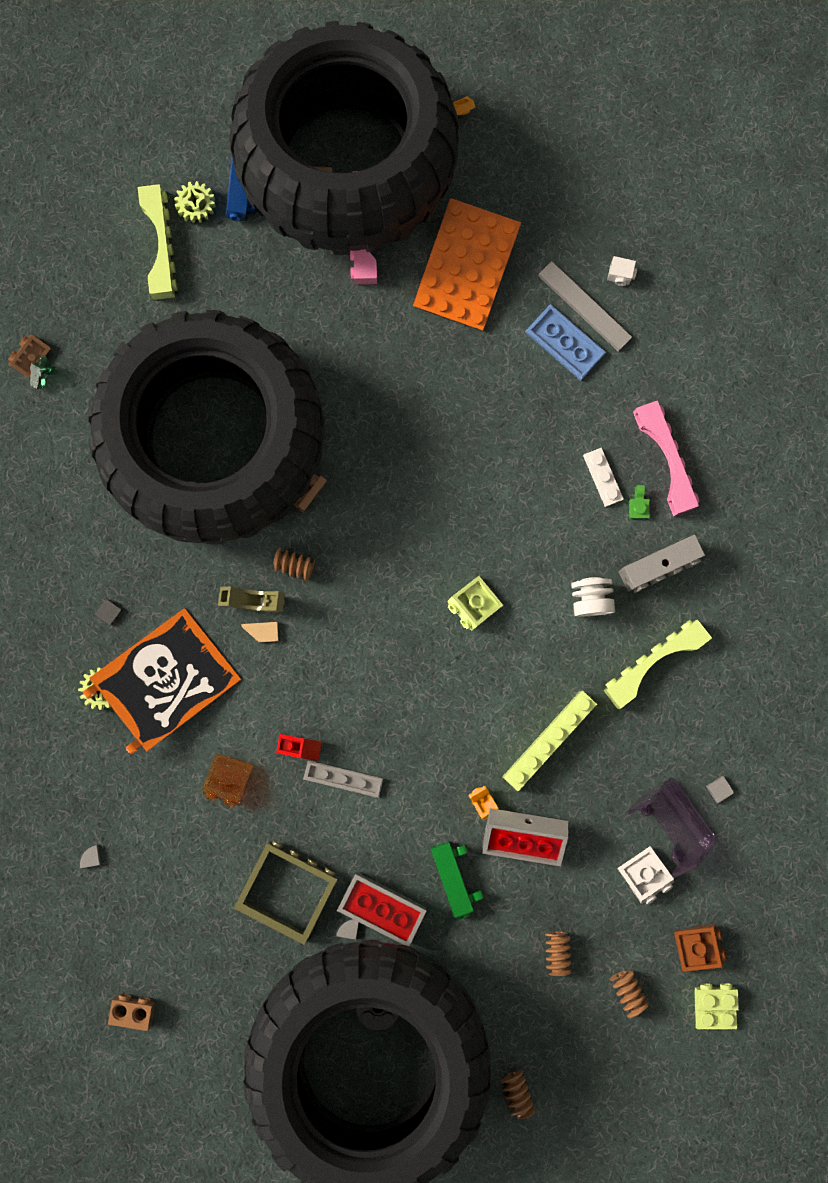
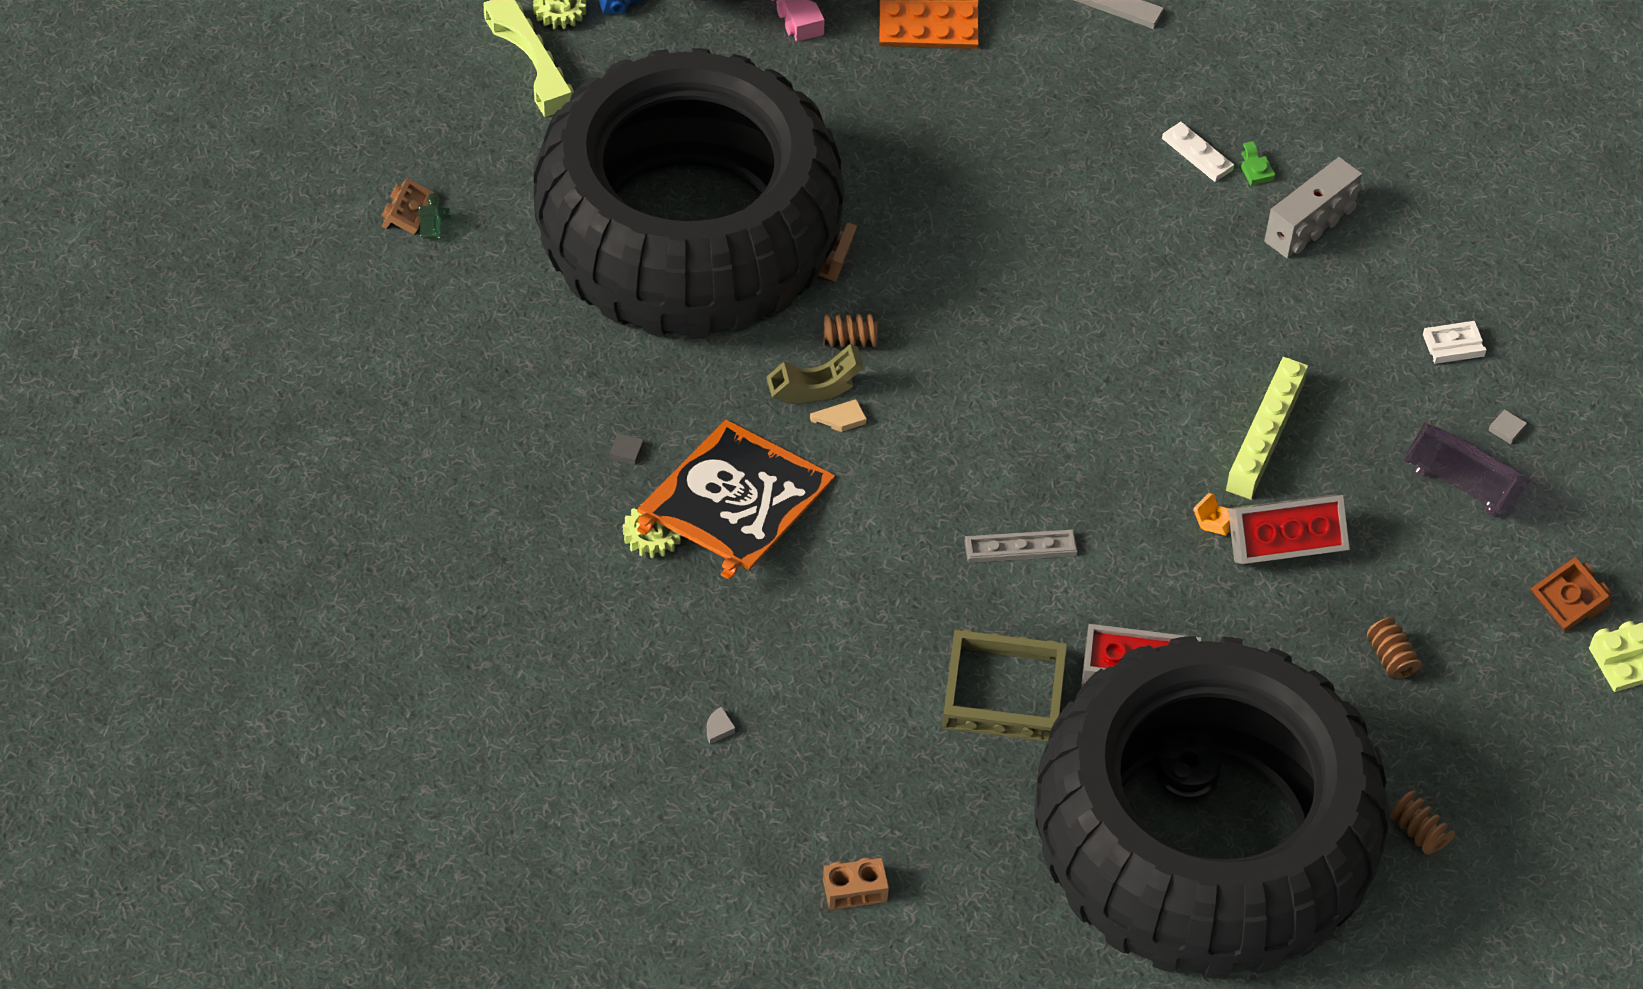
camera: 20 degrees left, 30 degrees down
clear orange plate [202,754,253,807] -> none
red slope [276,734,322,761] -> none
green brick [431,841,483,919] -> none
yellowish green plate [447,576,503,631] -> none
medium blue tile [525,304,606,380] -> none
white wheel [571,577,615,617] -> none
yellowish green arch [604,620,712,709] -> none
medium nougat piece [609,970,649,1018] -> none
white plate [618,847,674,905] -> none
bright pink arch [633,401,699,516] -> none
none -> white plate [1423,321,1486,364]

